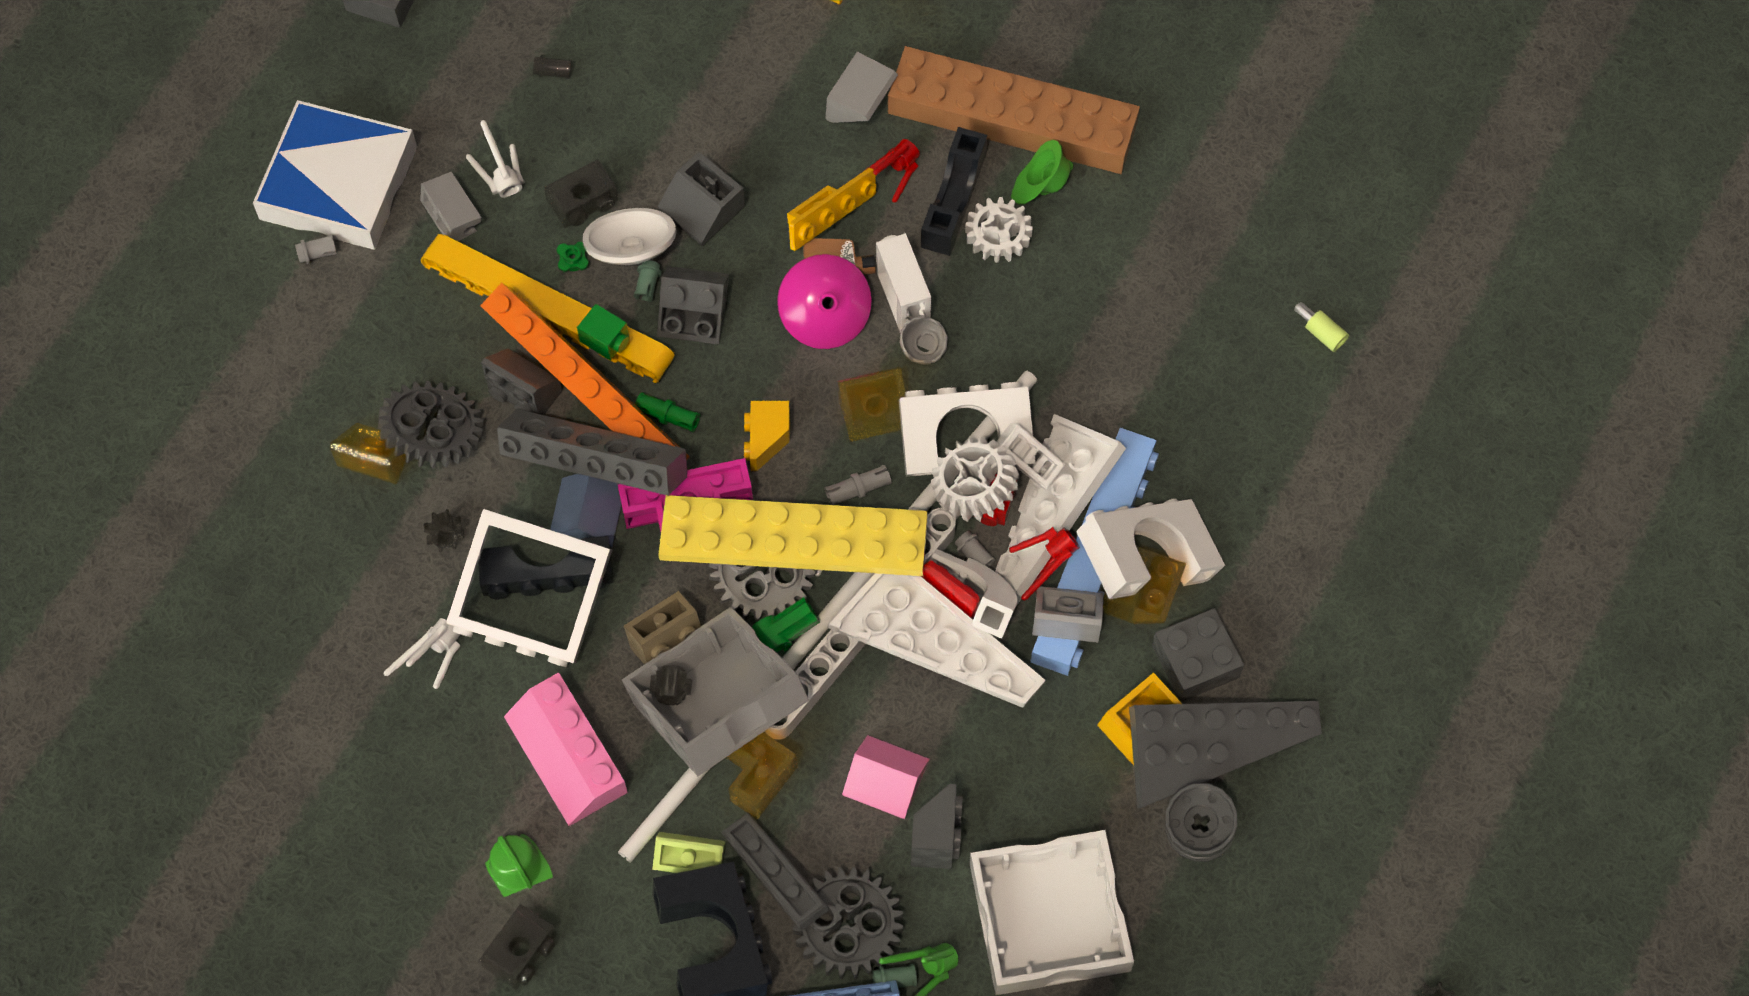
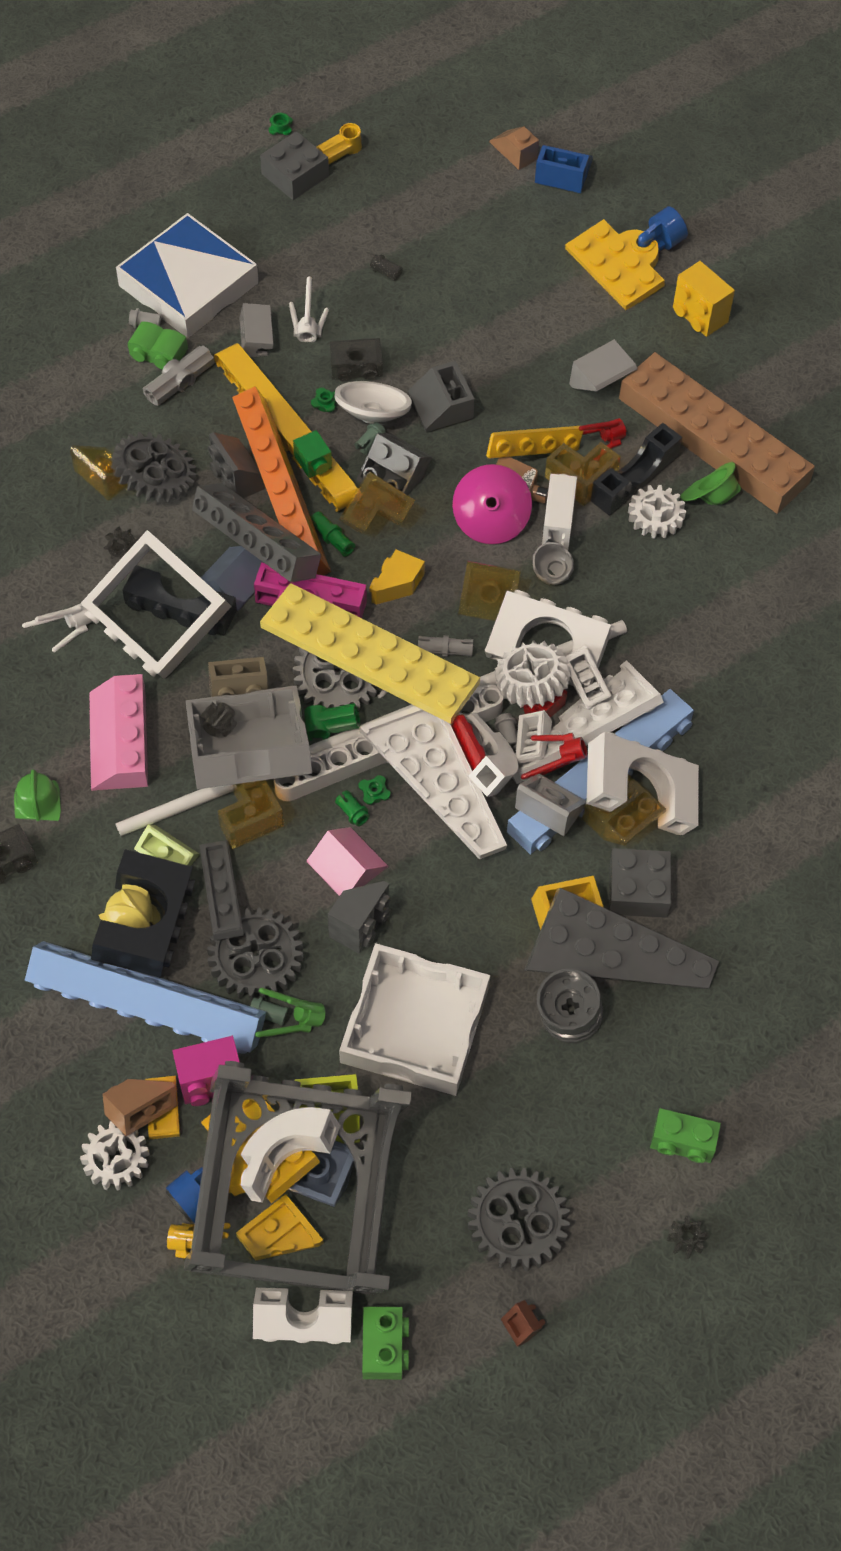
camera: 25 degrees right, 5 degrees down
none -> light yellow helmet [99,884,161,928]
none -> bright green brick [127,321,188,370]
none -> light grey piece [143,345,215,406]
none -> green pin [335,791,370,826]
none -> clear yellow brick [339,472,415,533]
none -> green plate [359,775,390,805]
none -> white slope [516,710,552,764]
none -> clear yellow brick [545,442,621,506]
none -> bright green brick [650,1108,721,1163]

